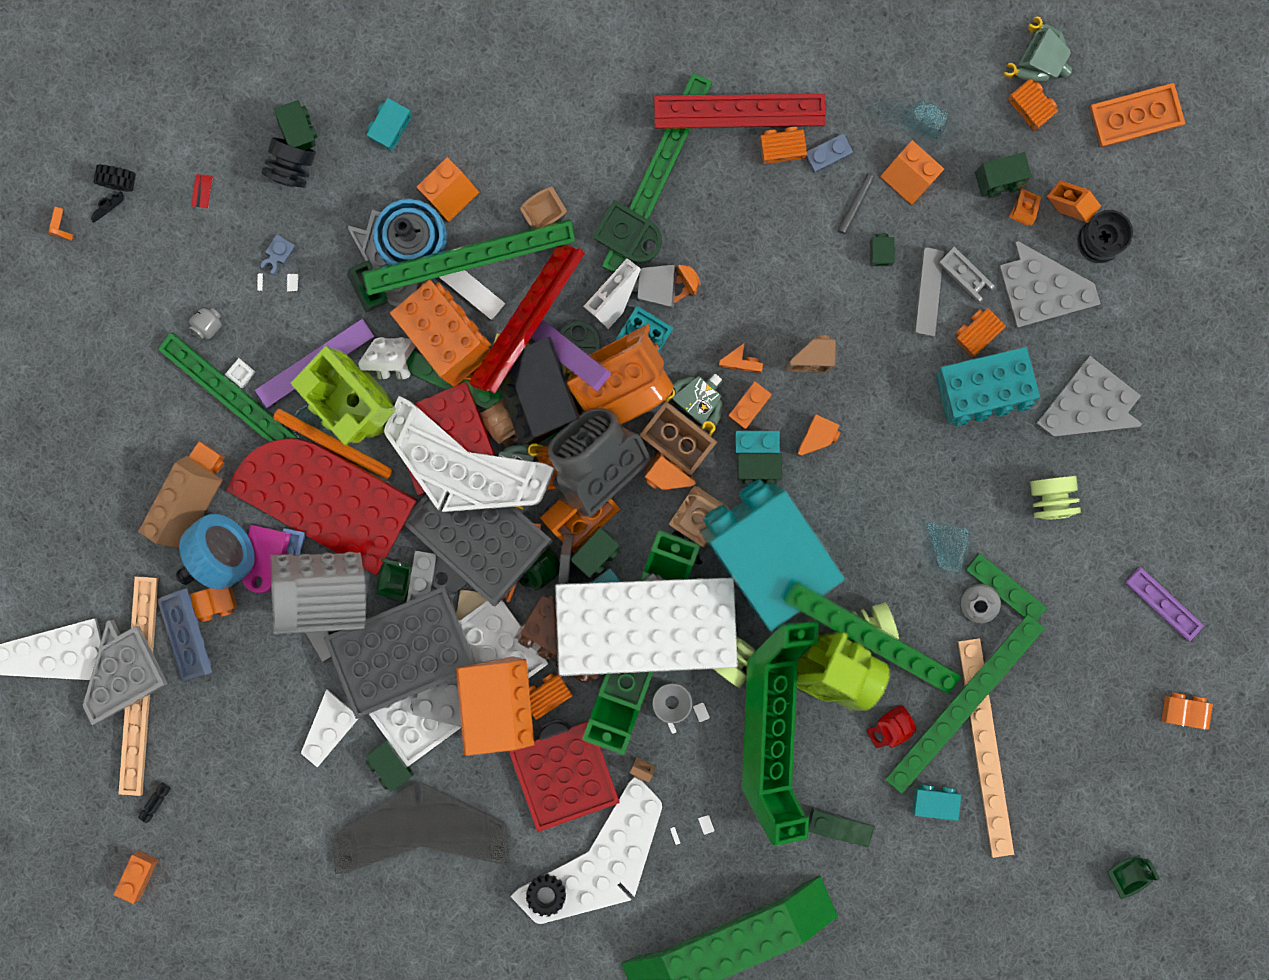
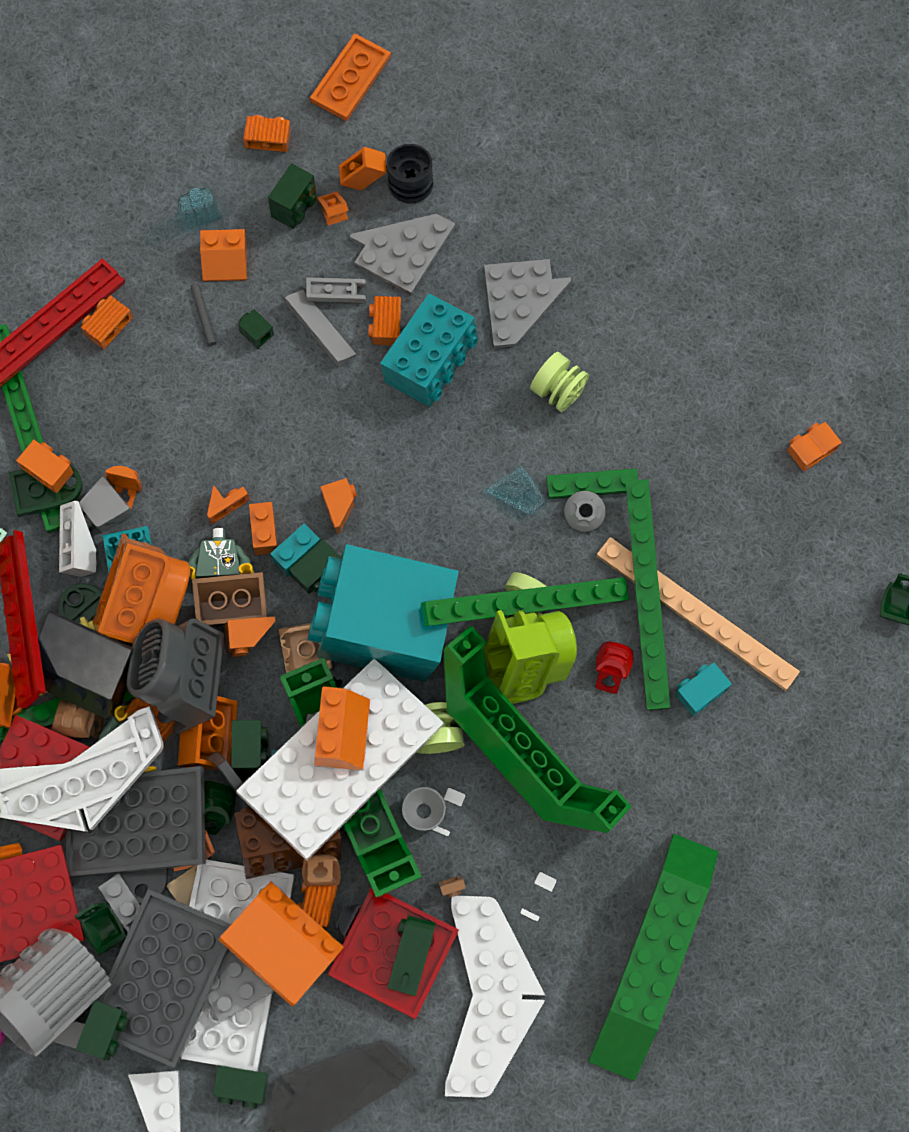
camera: 50 degrees left, 15 degrees down
black tyre [526,874,566,917] -> none
medium lavender tile [531,319,611,391] -> none
medium nougat slope [785,335,836,373] -> none
sand blue plate [806,133,853,173] -> none
dark green slope [808,807,875,847] -> none
sand green torso [1004,17,1073,82] -> none
medium lavender tile [1124,567,1204,642] -> none
none -> orange brick [16,440,74,494]
none -> dark green brick [76,1000,128,1060]
none -> medium nougat piece [302,854,341,886]
none -> orange slope [314,686,370,771]
none -> dark green door [388,915,436,996]

